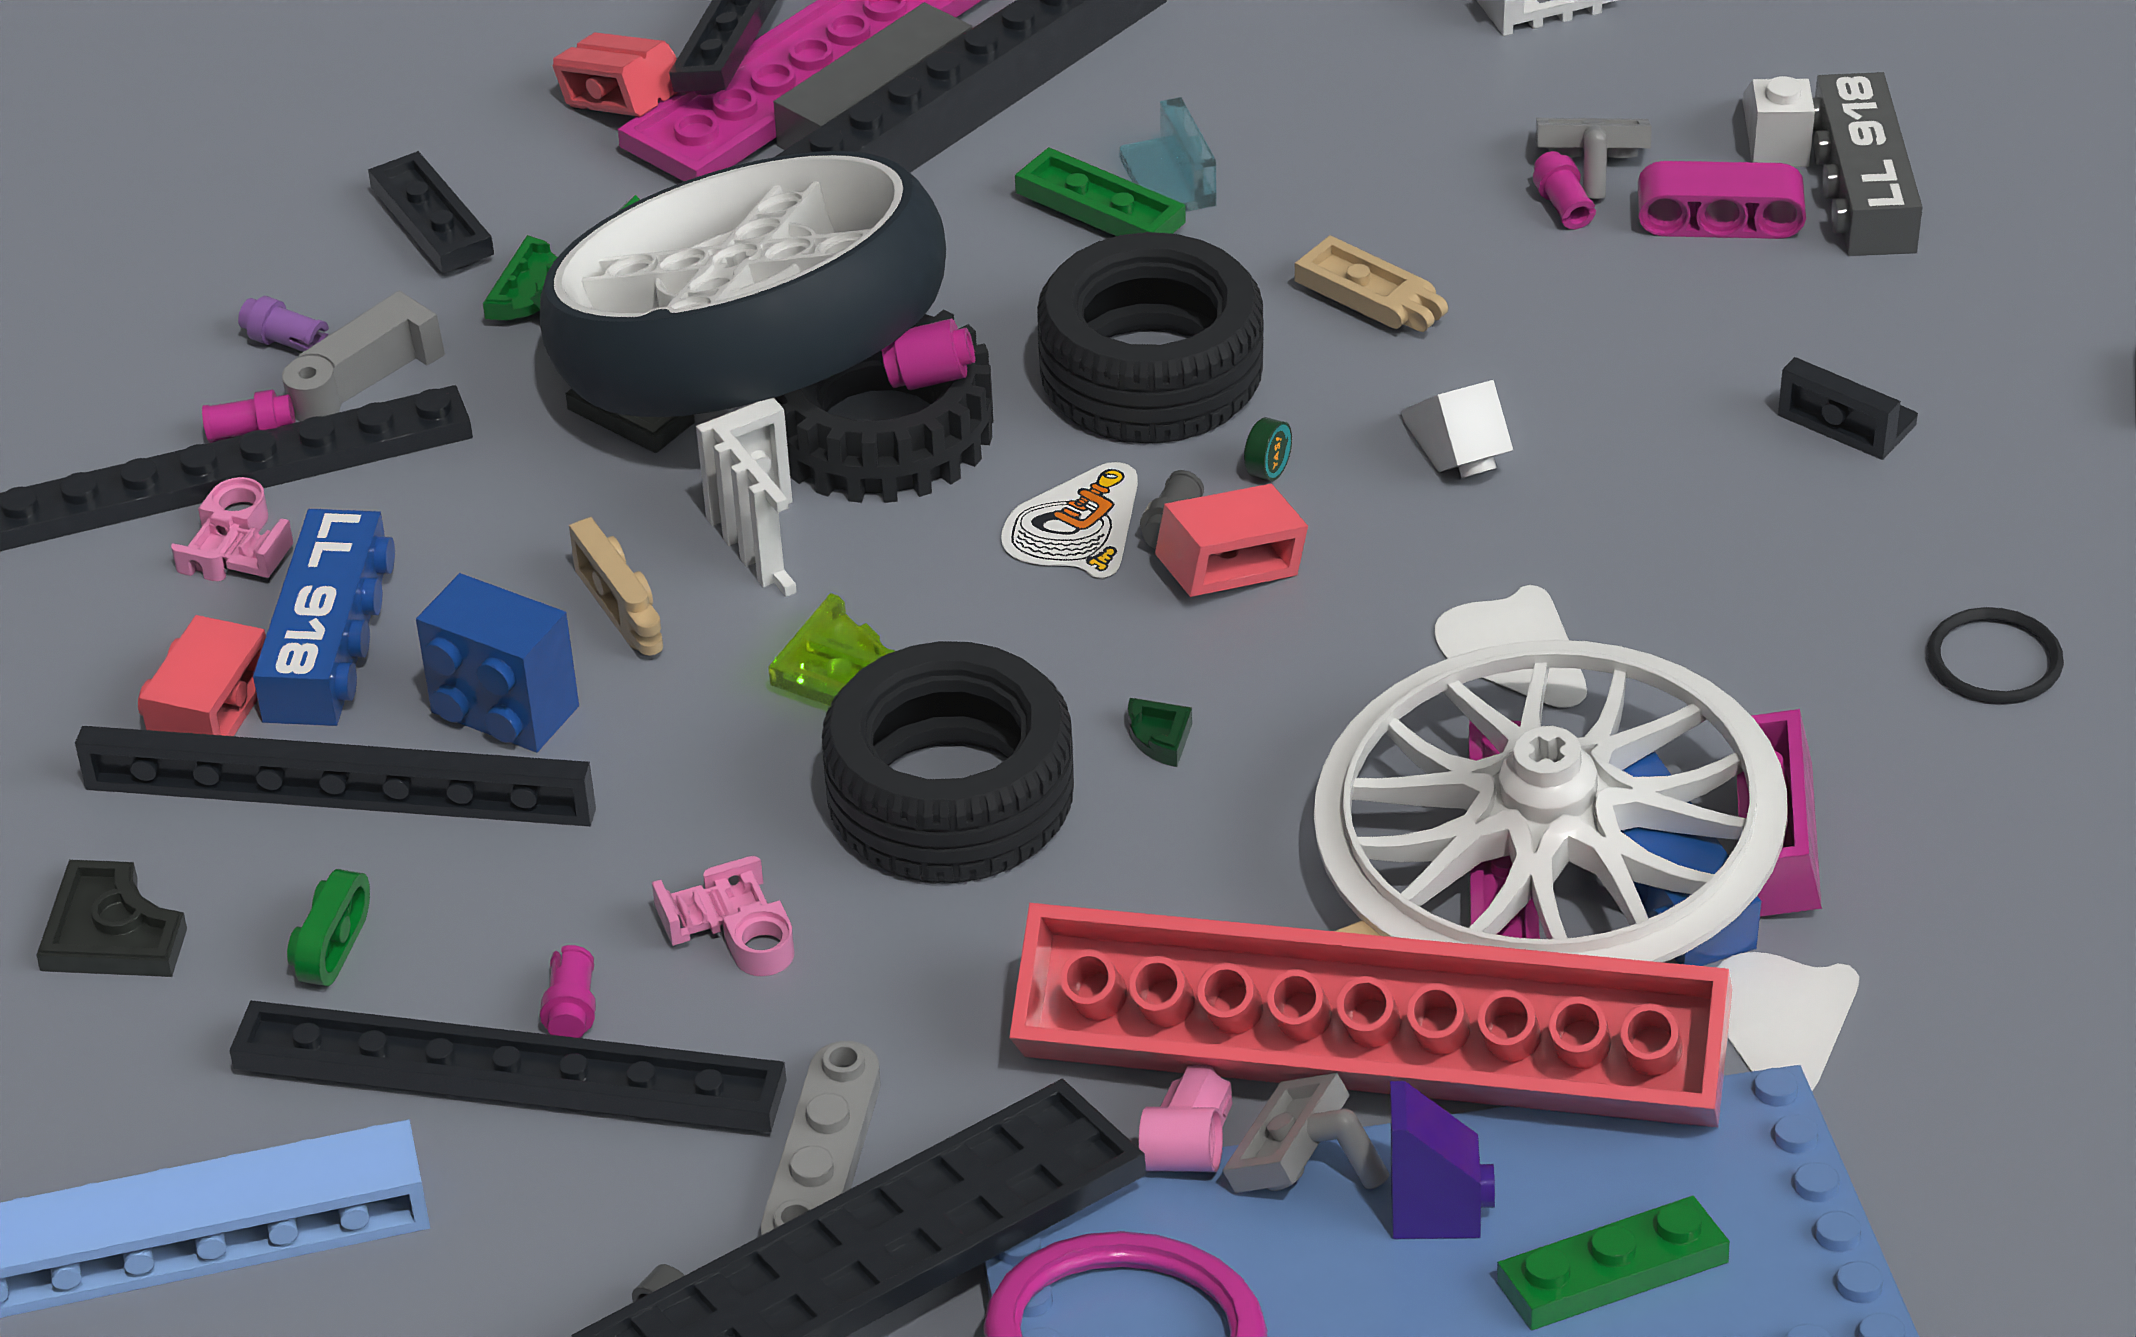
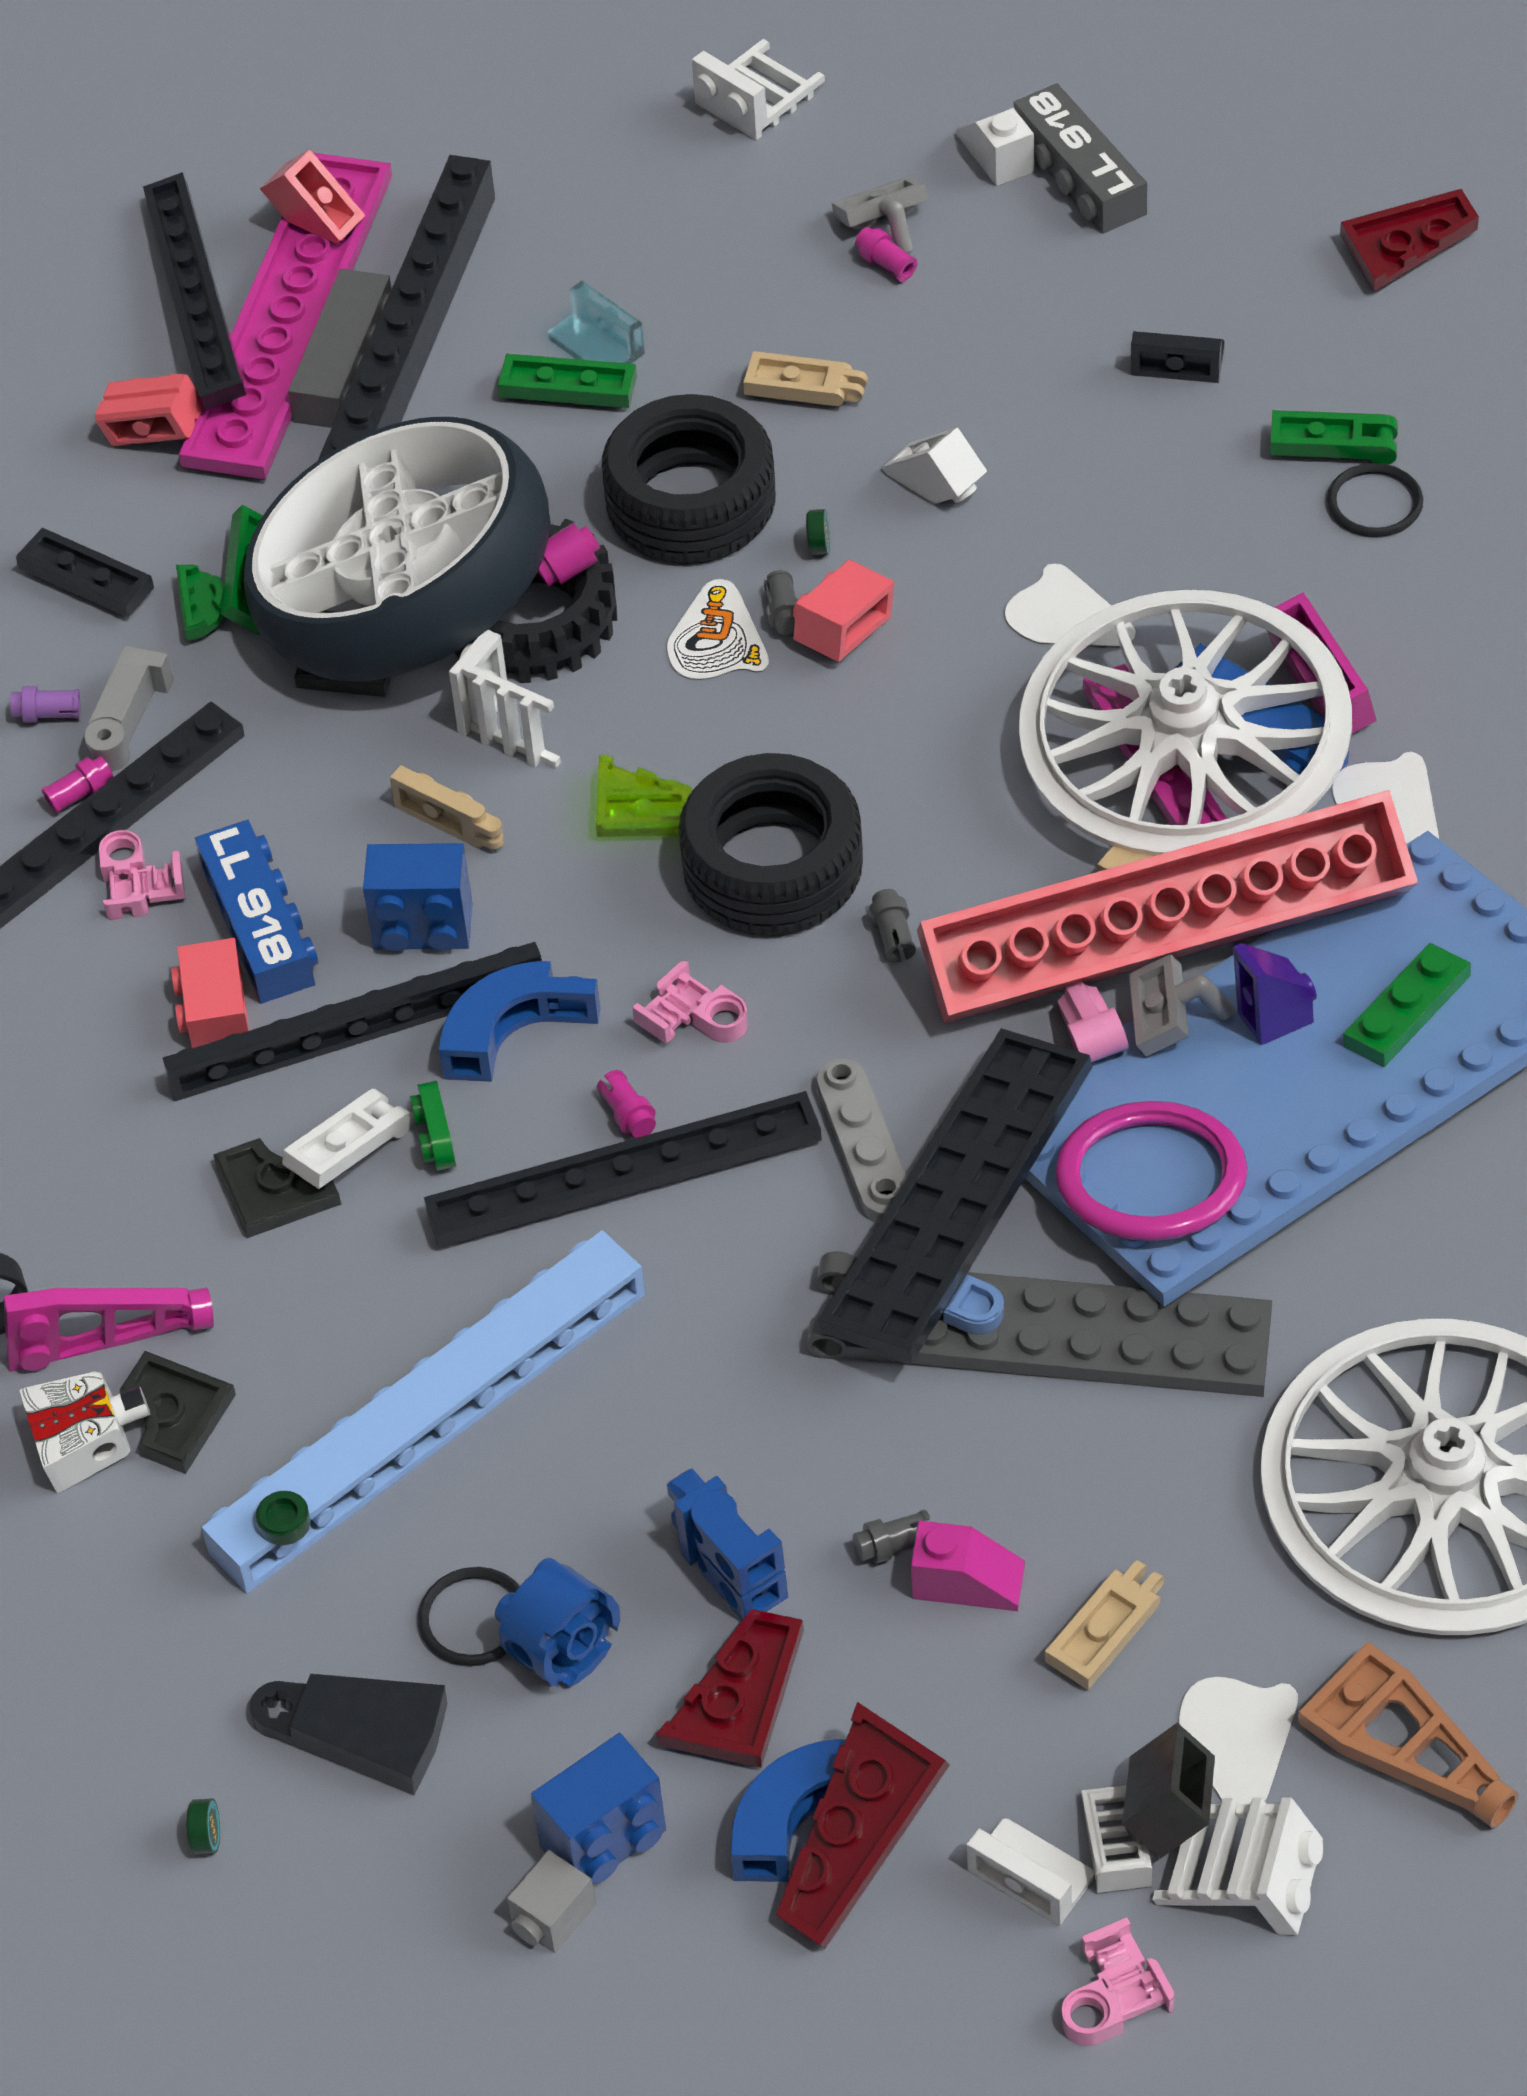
camera: 25 degrees left, 10 degrees up
dark green tile [1128,698,1192,767] -> none
dark pink beam [1638,161,1806,239] -> none
none -> white plate [282,1089,414,1189]
none -> blue arch [439,961,601,1082]
none -> dark grey animal [869,889,916,962]
none -> green plate [1270,410,1398,465]

